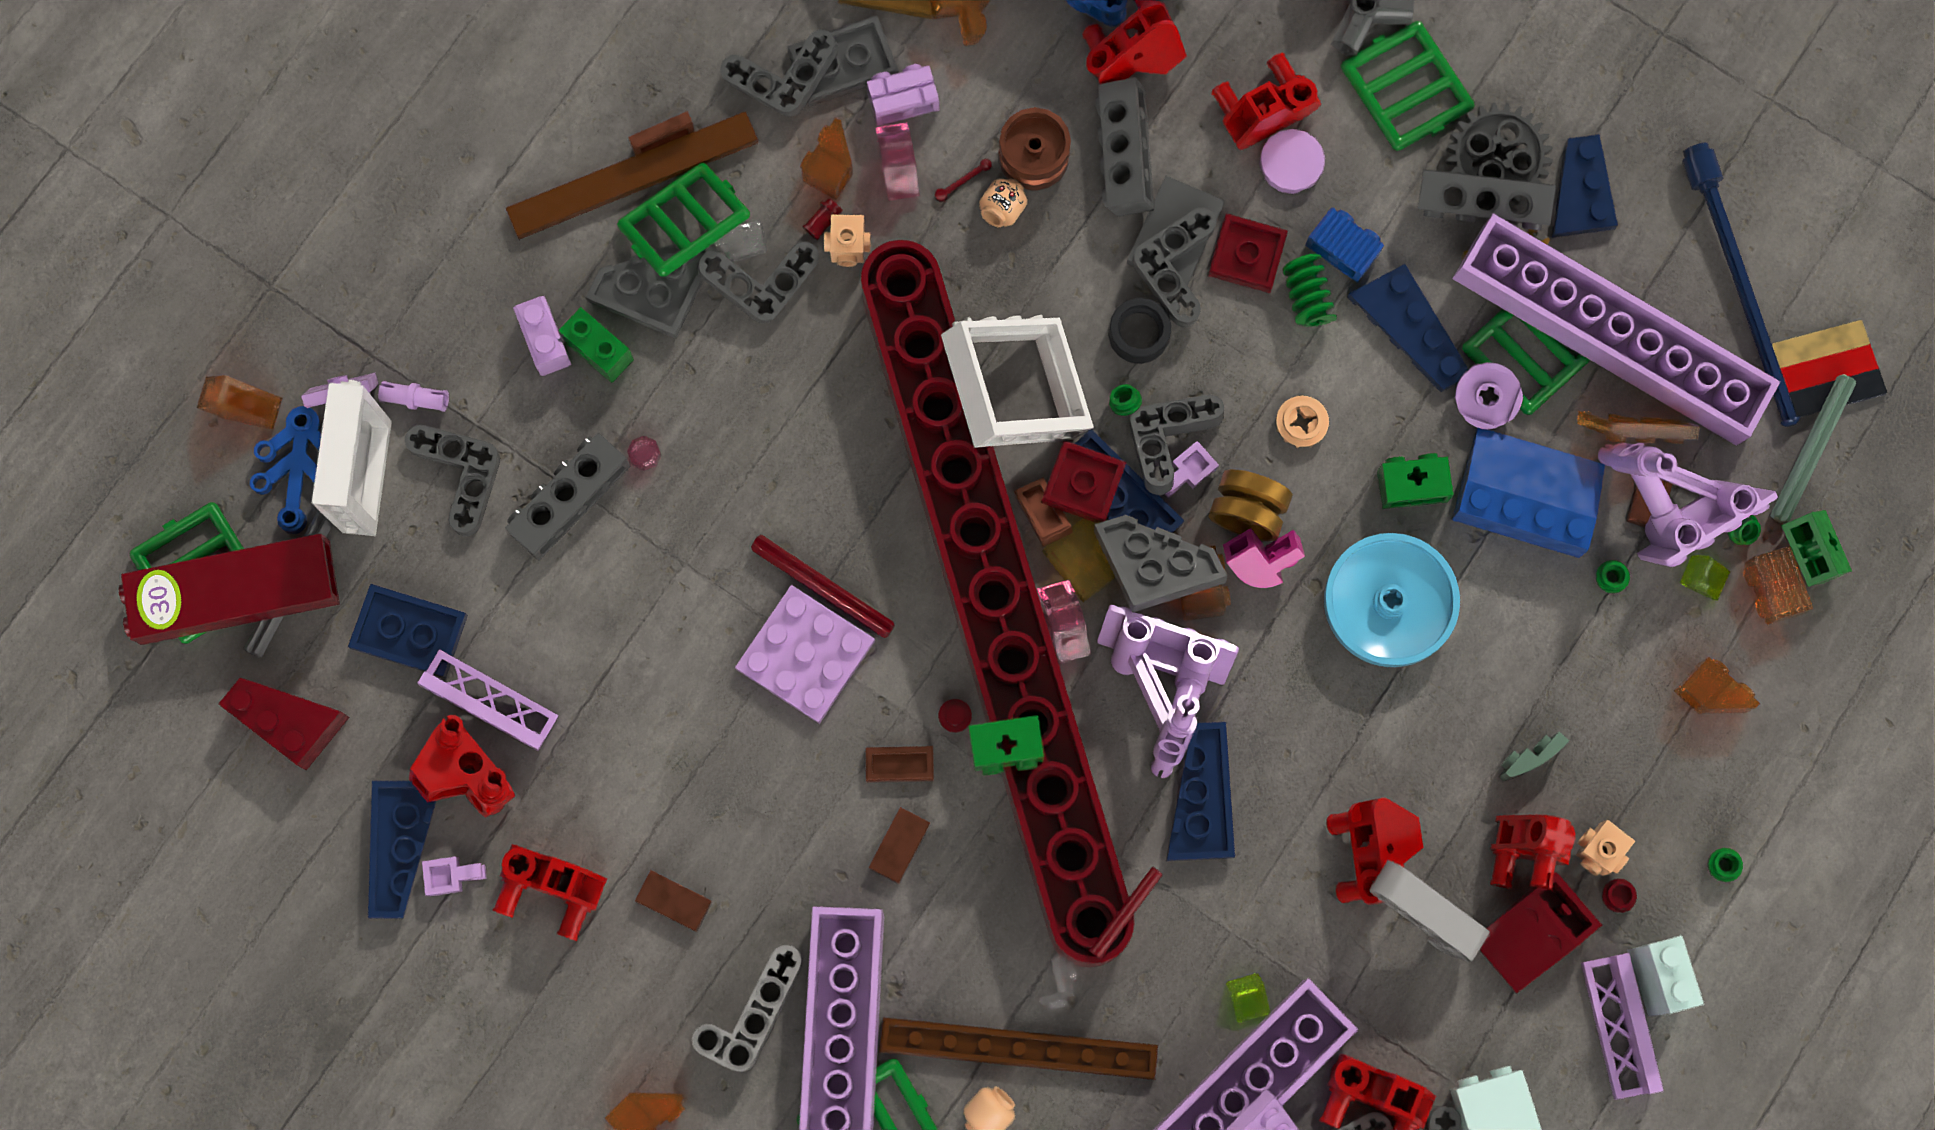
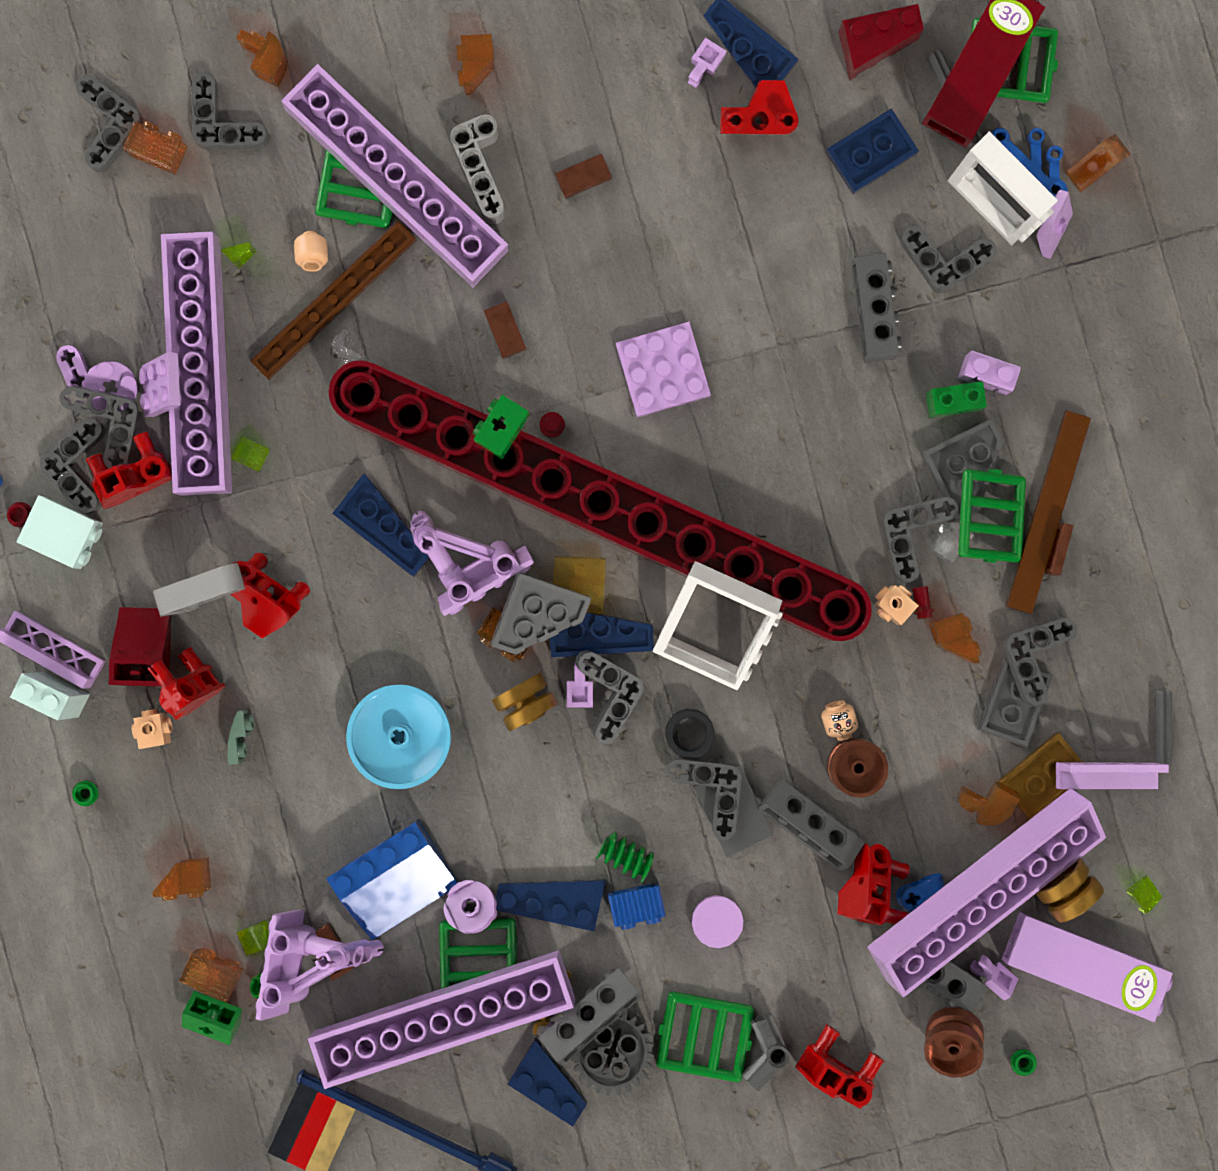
camera: 135 degrees right, 10 degrees up
lavender pin [378,381,449,412] -> none
lavender fence [418,649,558,751] -> none
red piece [492,844,607,941] -> none
clear pink tile [627,436,661,471] -> none
dark red axle [751,535,895,638] -> none
copper tile [866,746,934,783] -> none
lavender brick [867,64,939,126] -> none
clear pink brick [875,123,920,201] -> none
dark red hinge [935,158,992,202] -> none
copper tile [1014,477,1073,547] -> none
clear pink brick [1037,580,1091,664] -> none
dark red tile [1041,440,1127,523] -> none
dark red bar [1089,867,1163,959] -> none
green plate [1109,384,1142,416] -> none
dark red tile [1208,213,1288,293] -> none
red piece [1211,52,1321,150] -> none
dark pink brick [1223,528,1305,588] -> none
light nougat gear [1276,396,1329,448] -> none
green brick [1377,453,1454,509] -> none
clear orange wing [1577,411,1700,444] -> none
green plate [1595,560,1630,594] -> none
dark red plate [1602,879,1637,913] -> none
sand green axle [1770,374,1856,524] -> none

